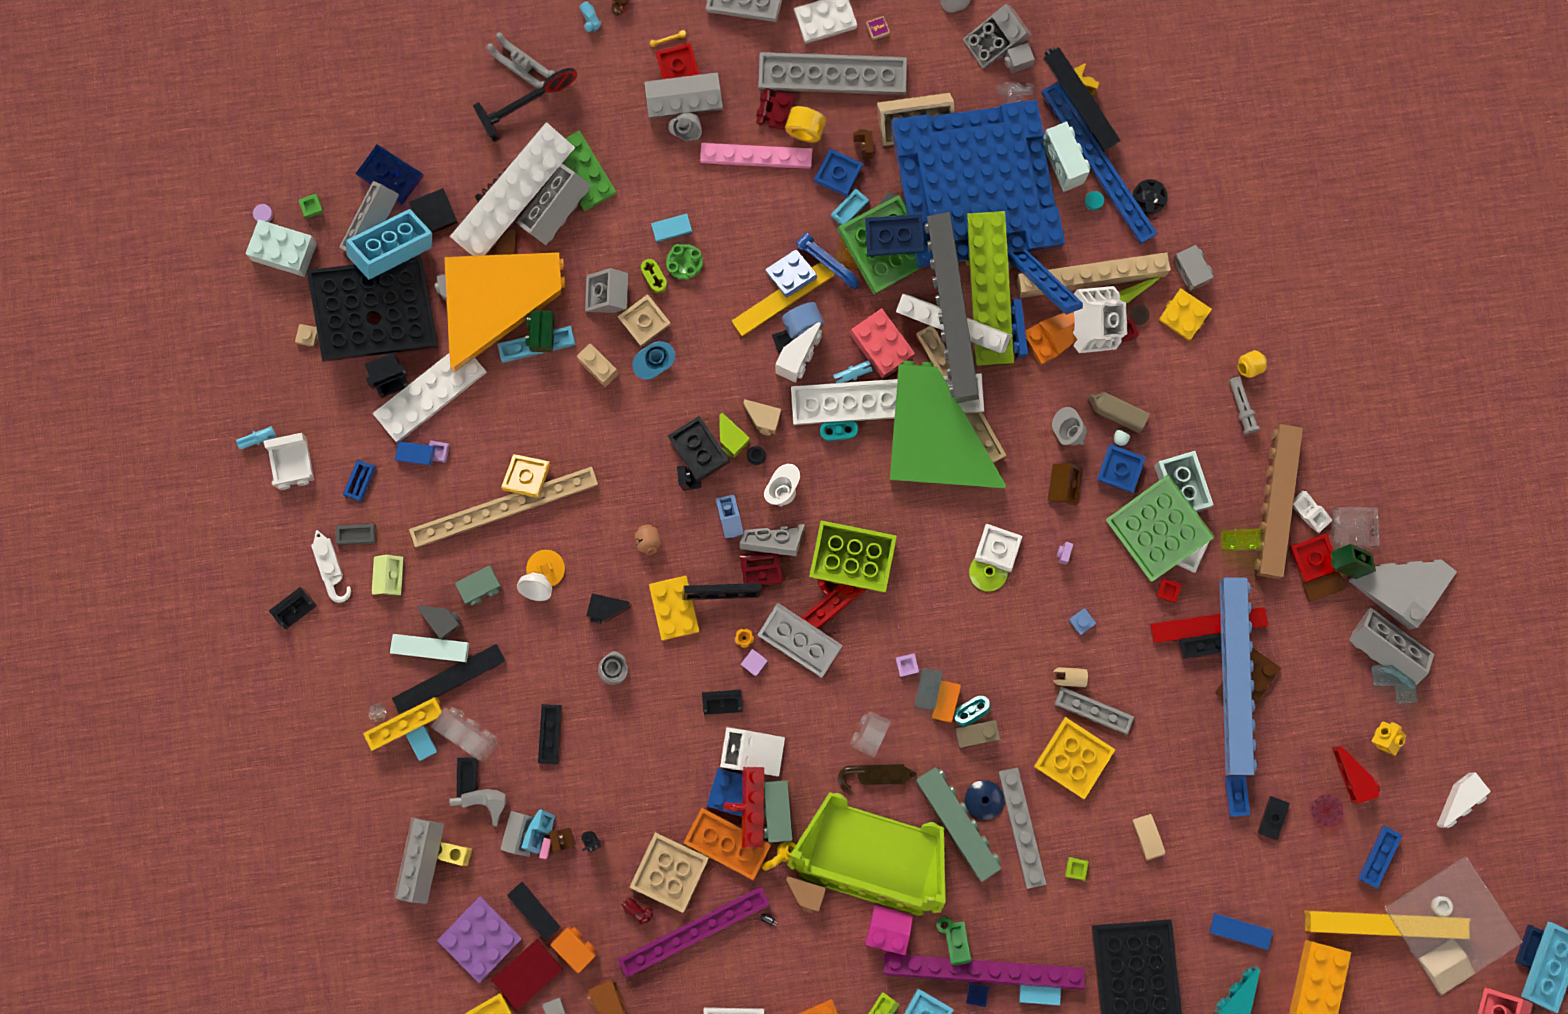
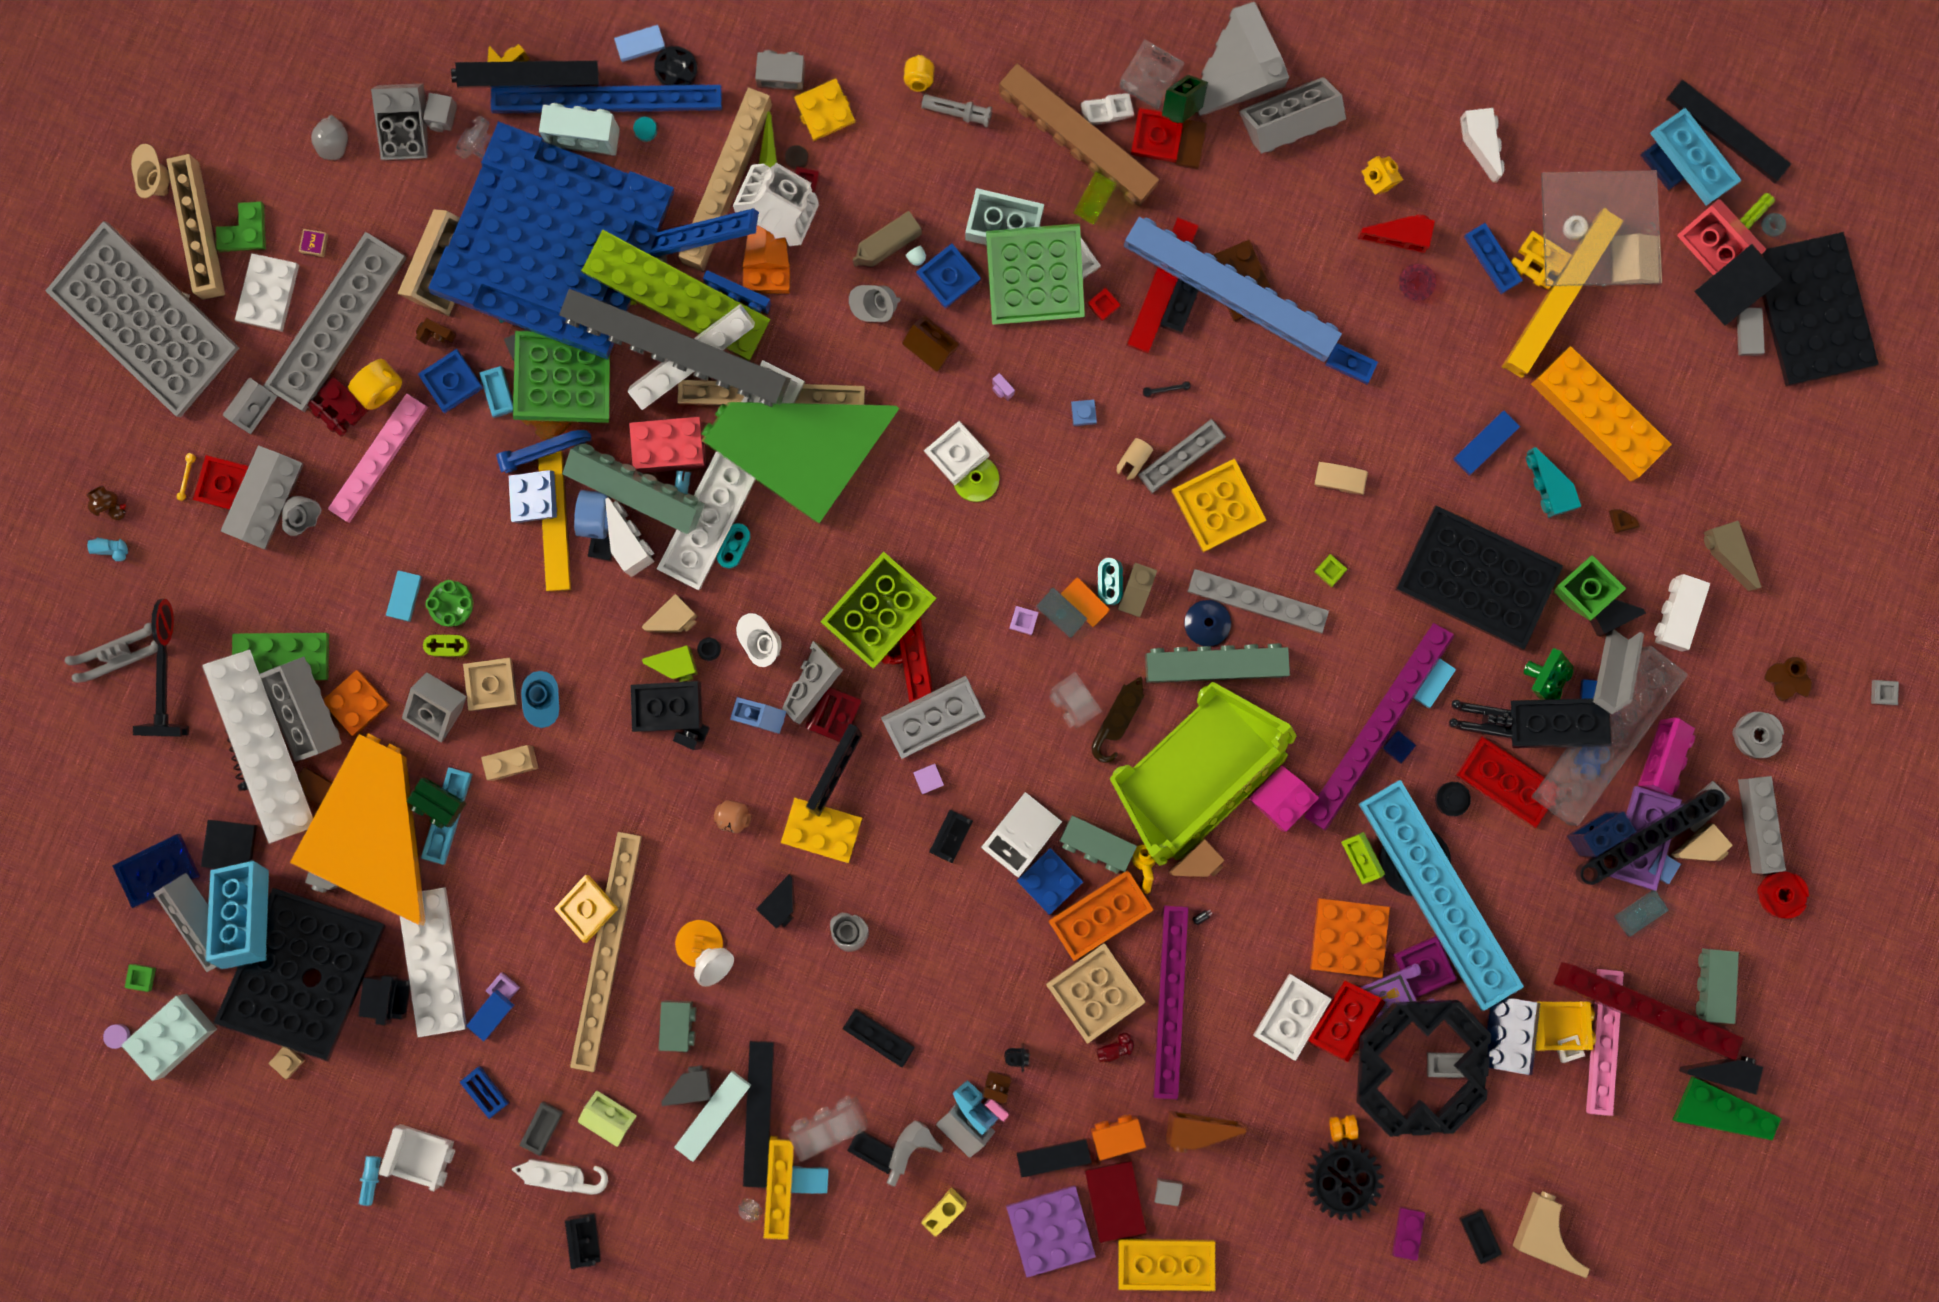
camera: 60 degrees left, 5 degrees up
light grey slope [394,817,444,904] -> none
red plate [723,767,764,848] -> none
light orange plate [735,629,754,648] -> none
dark blue plate [865,214,924,257] -> none
green hinge [937,918,972,966] -> none
black plate [1257,796,1290,840] -> none
clear light blue tile [1372,665,1418,703] -> none
none -> light grey panel [223,378,277,434]
none -> orange plate [323,670,390,736]
none -> sand green brick [562,444,705,534]
none -> light blue tile [614,25,666,62]
none -> black hinge [1143,381,1191,397]
none -> yellow plate [1511,230,1571,289]

